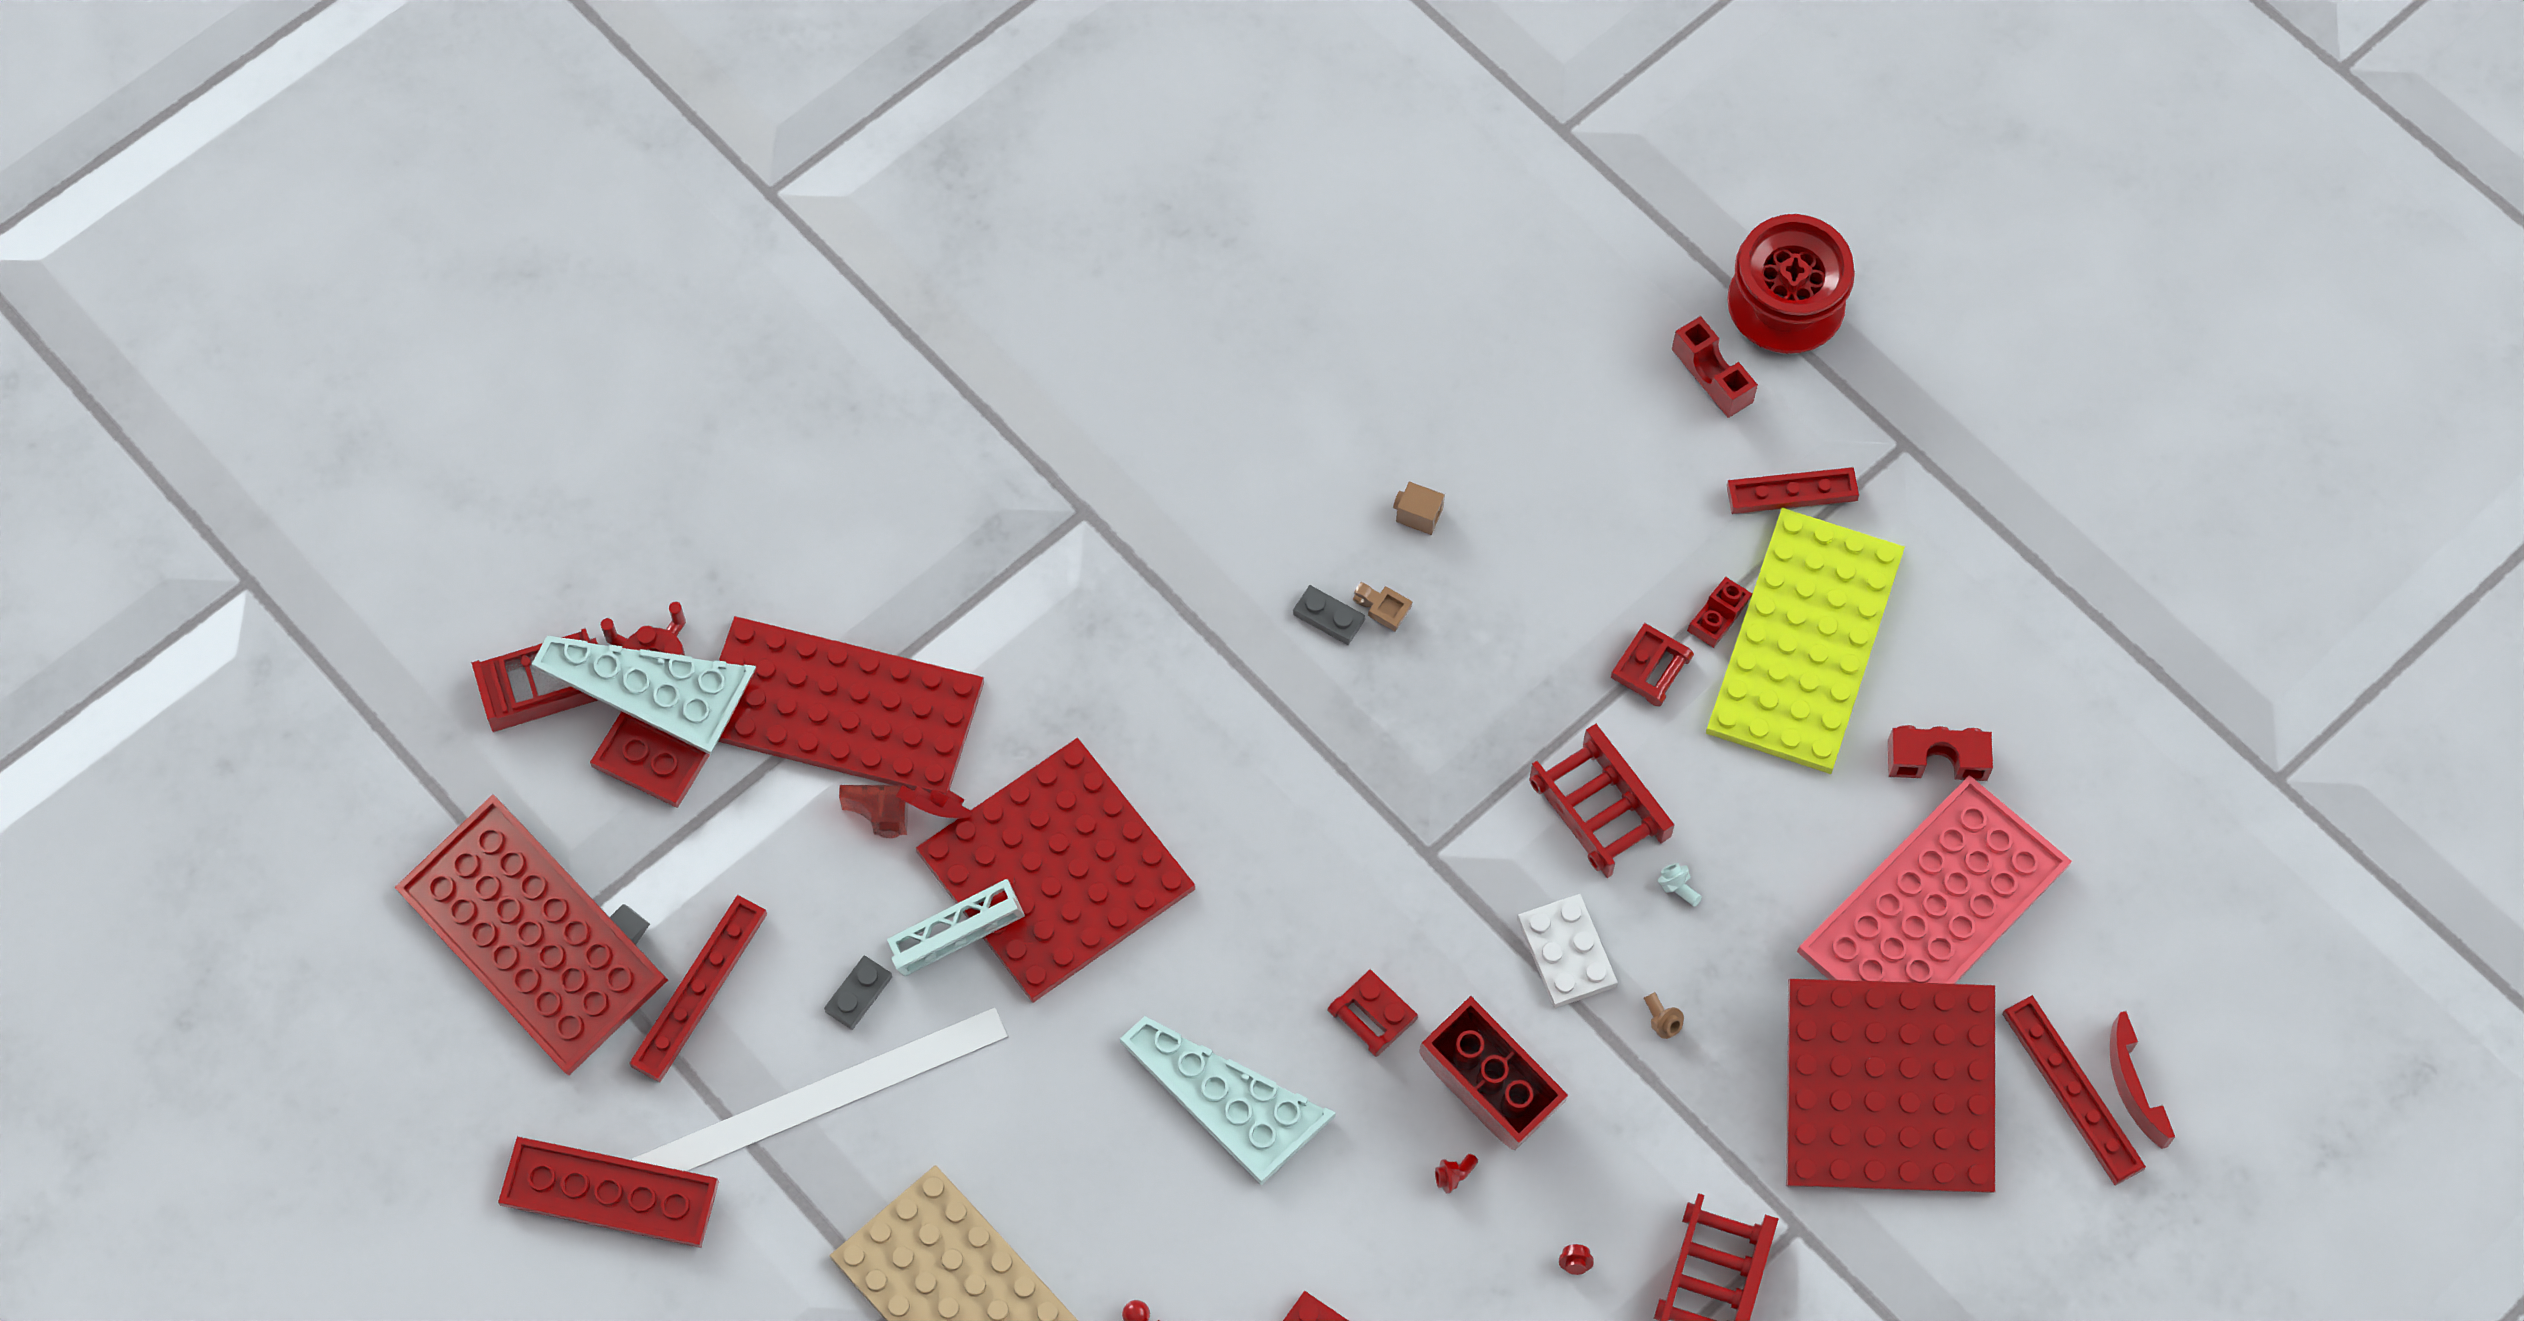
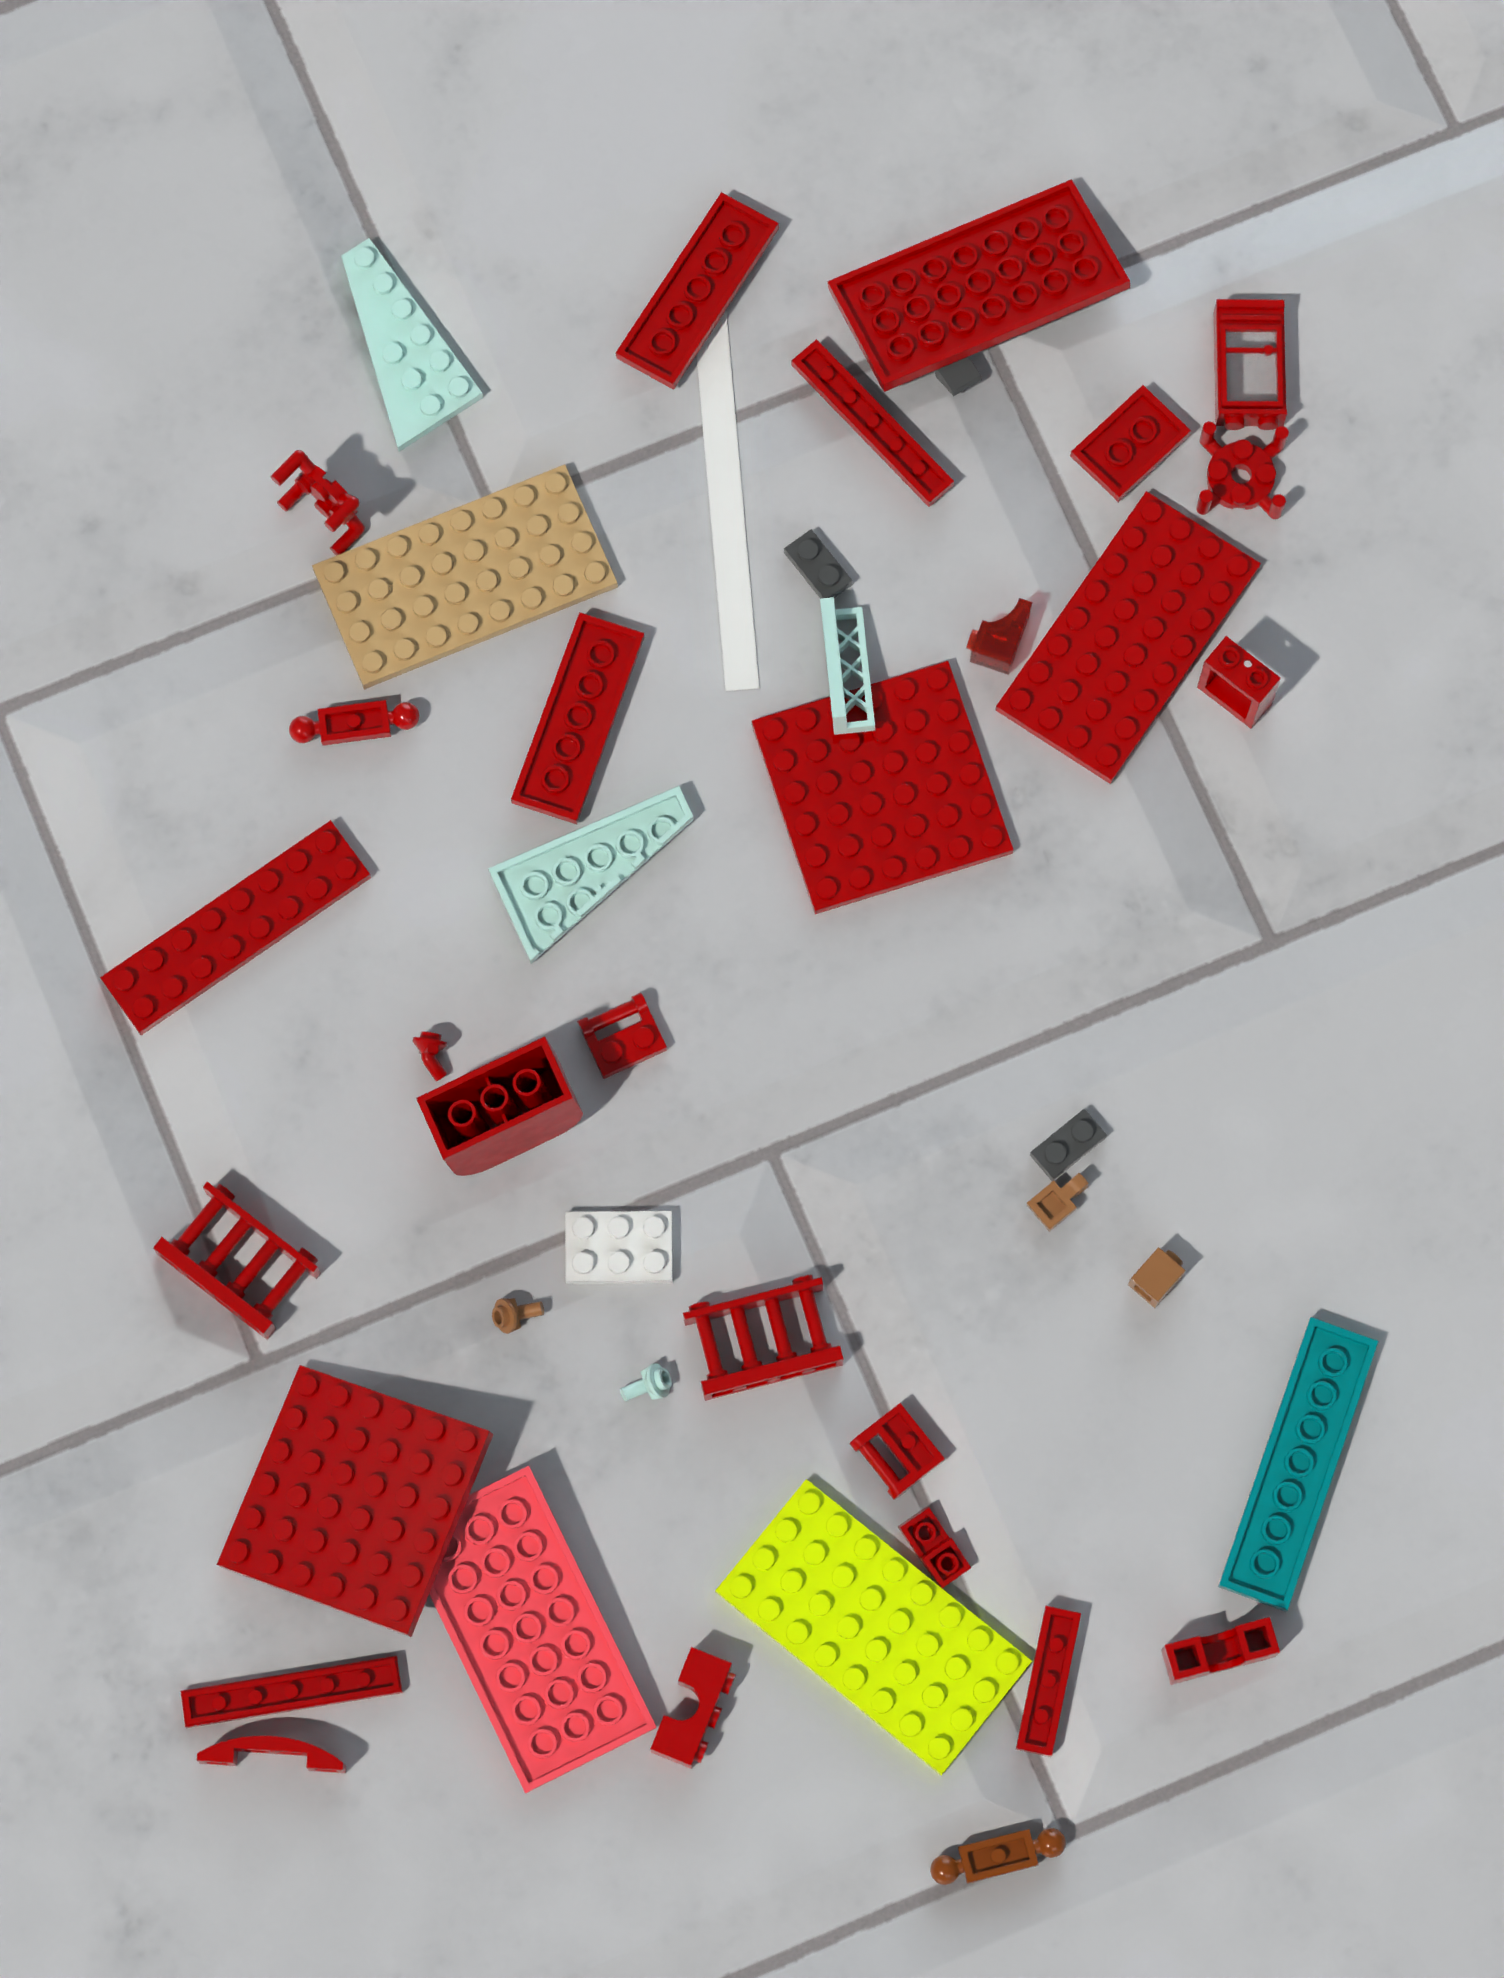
camera: 110 degrees right, 10 degrees up
light aqua wing [532,636,756,755] -> none
red slope [896,785,972,819] -> none
red plate [1559,1244,1594,1275] -> none
red wheel [1727,214,1855,354] -> none
none -> red plate [511,612,645,825]
none -> dark orange plate [930,1828,1066,1885]
none -> red window [1197,636,1281,729]
none -> teal plate [1218,1317,1379,1612]

